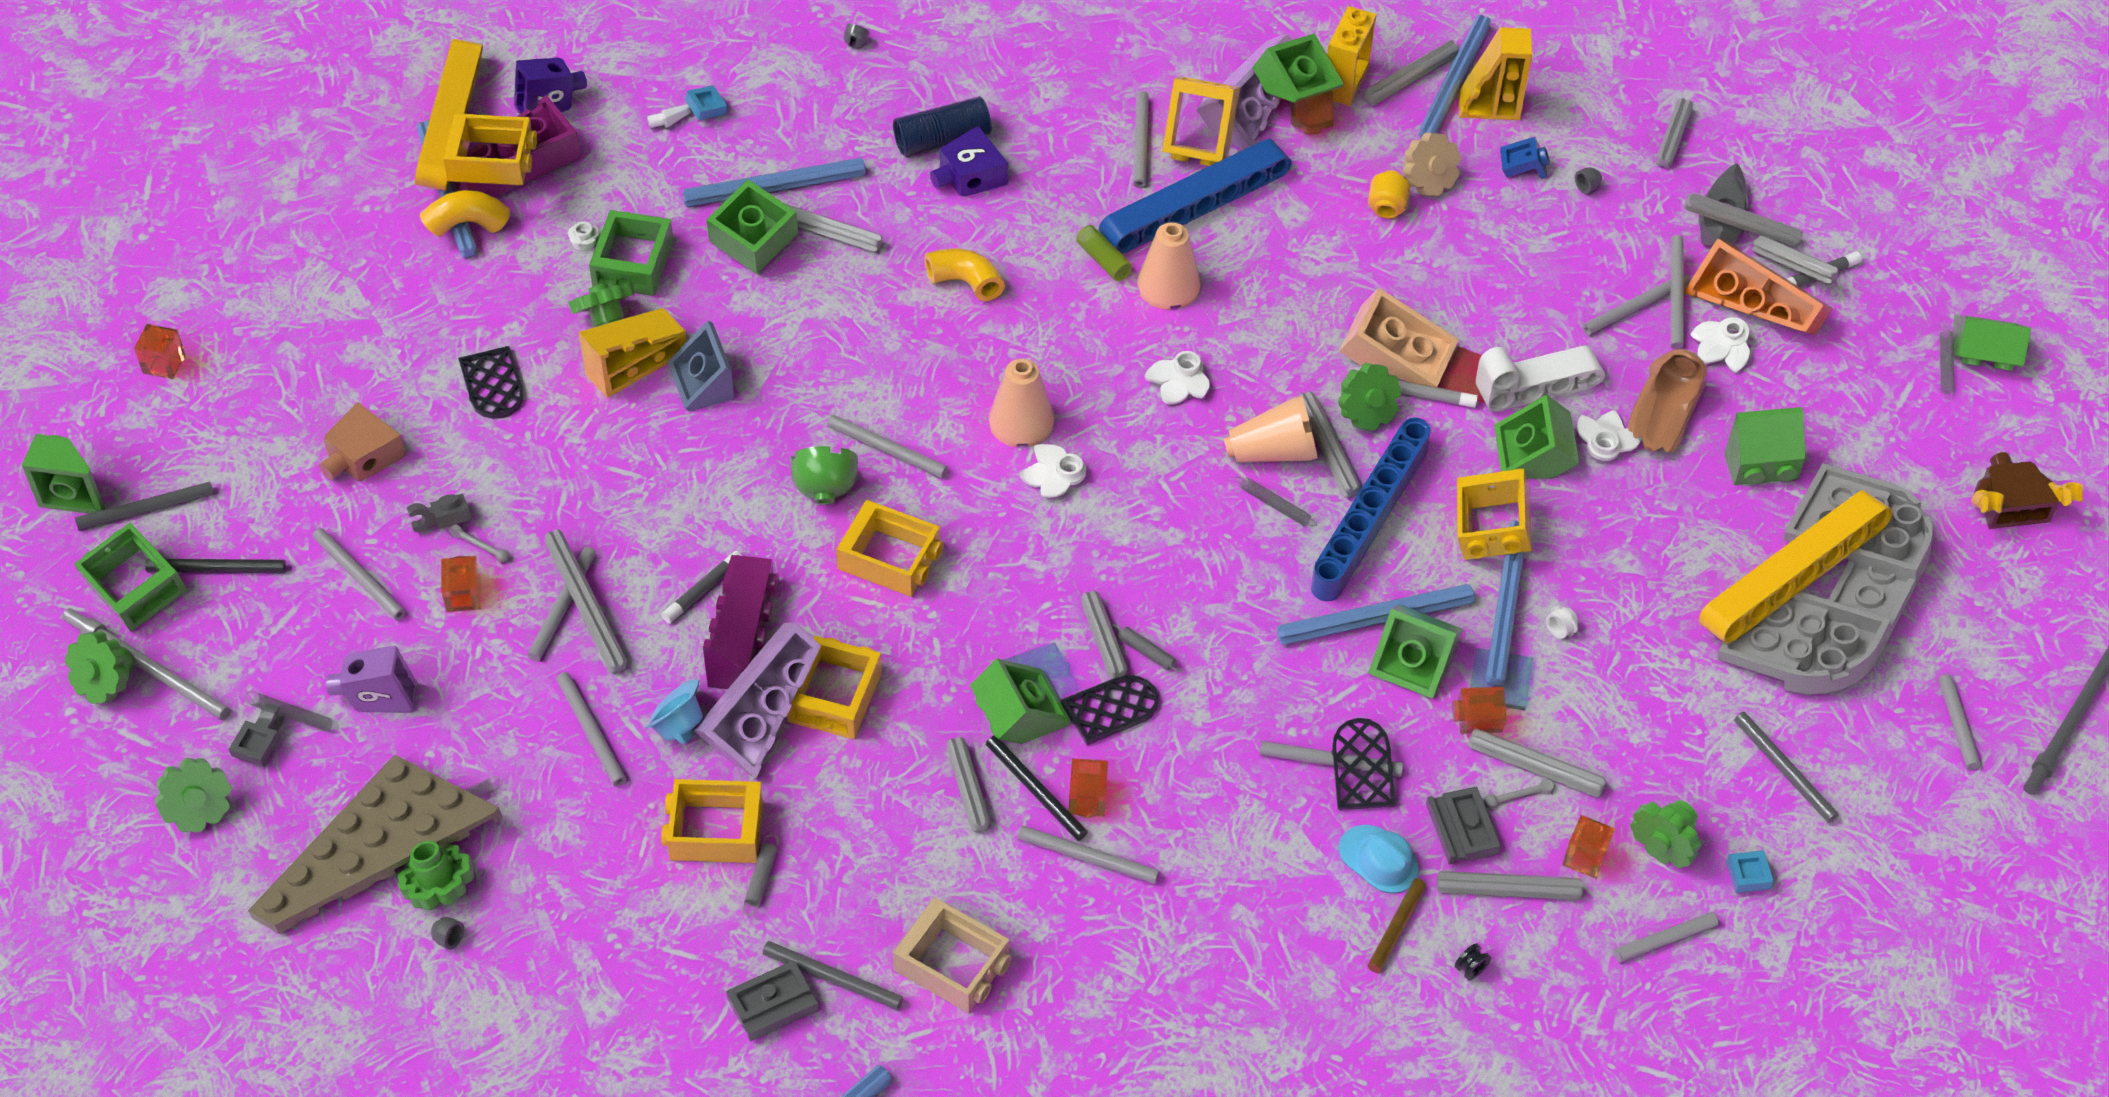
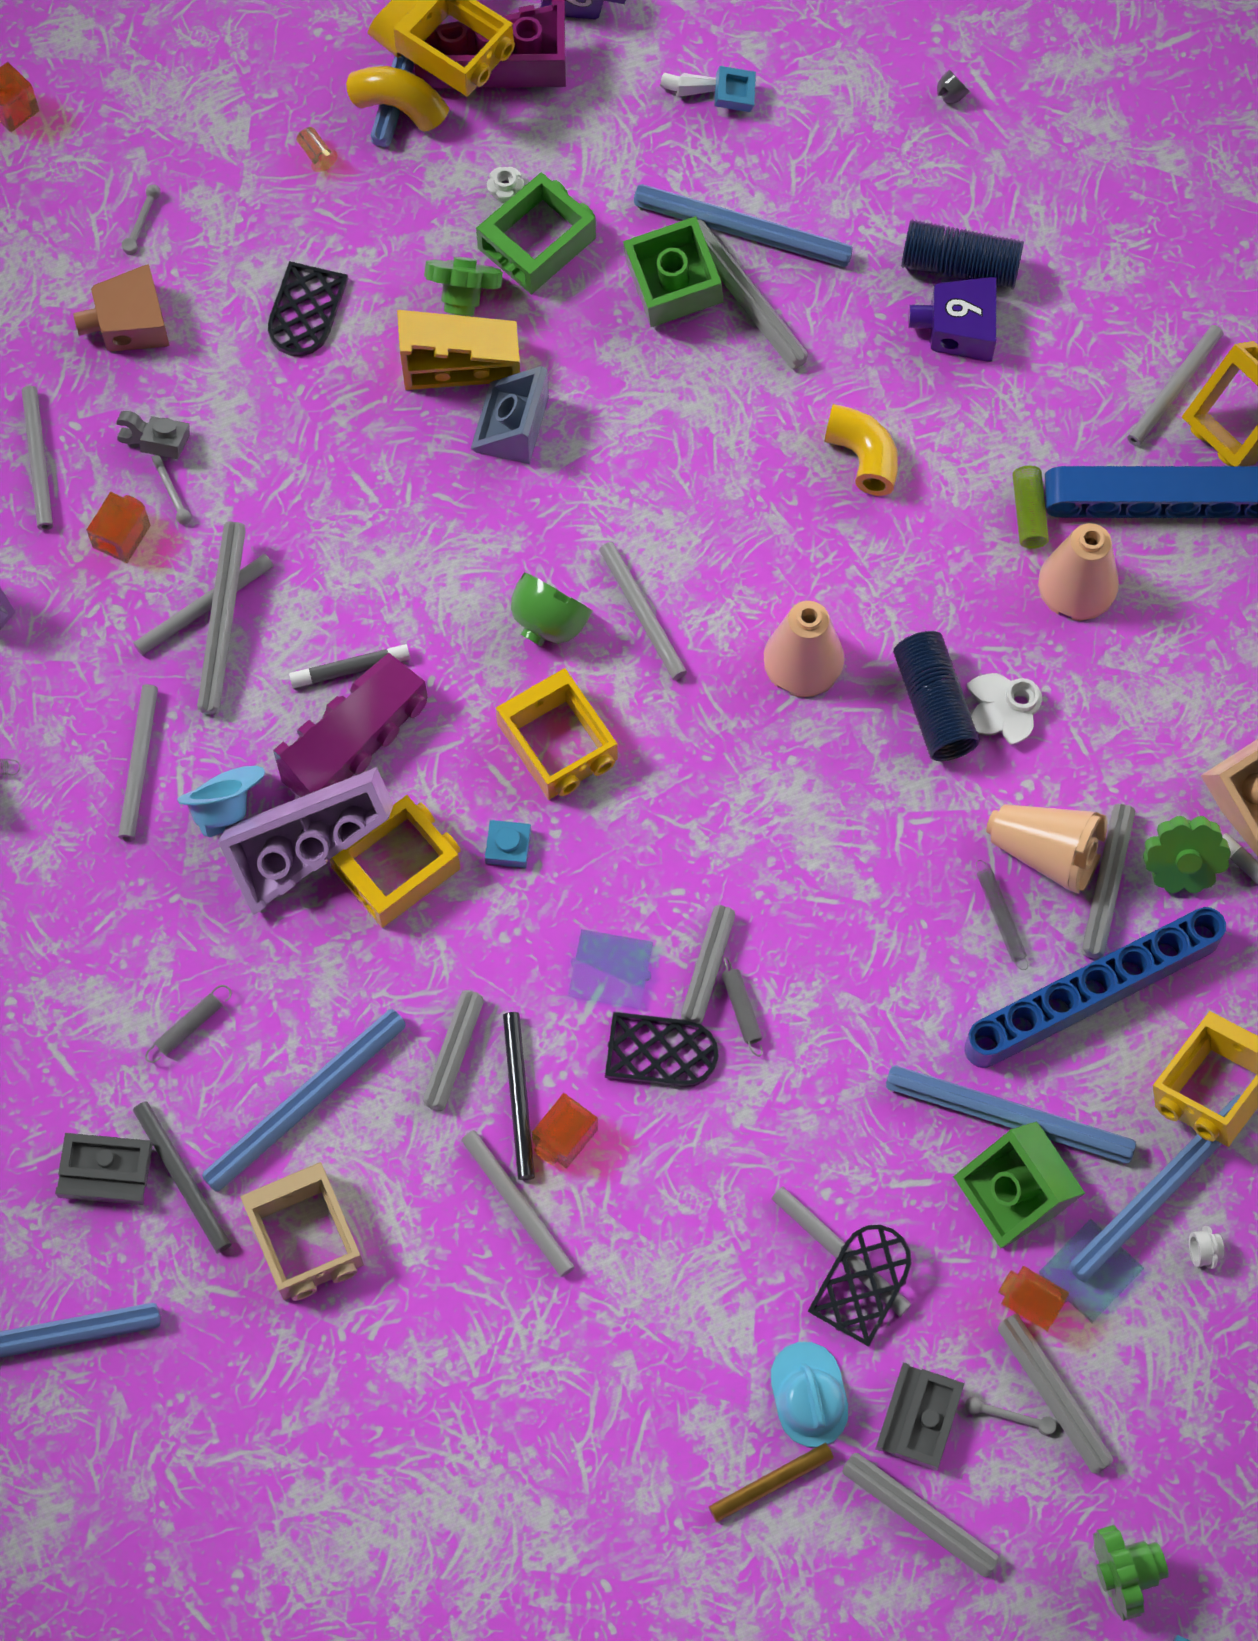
camera: 35 degrees right, 15 degrees up
yellow window [661,779,763,863] -> none
bright green slope [970,658,1071,744] -> none
white plate [1019,444,1086,498] -> none
black bush [1454,943,1492,981] -> none
clear orange brick [1562,815,1616,879] -> none
none -> light grey hinge [122,184,161,255]
none -> medium blue axle [202,1009,406,1192]
none -> piece [296,127,338,172]
none -> dark azure plate [485,820,531,868]
none -> dark blue piece [893,631,980,761]

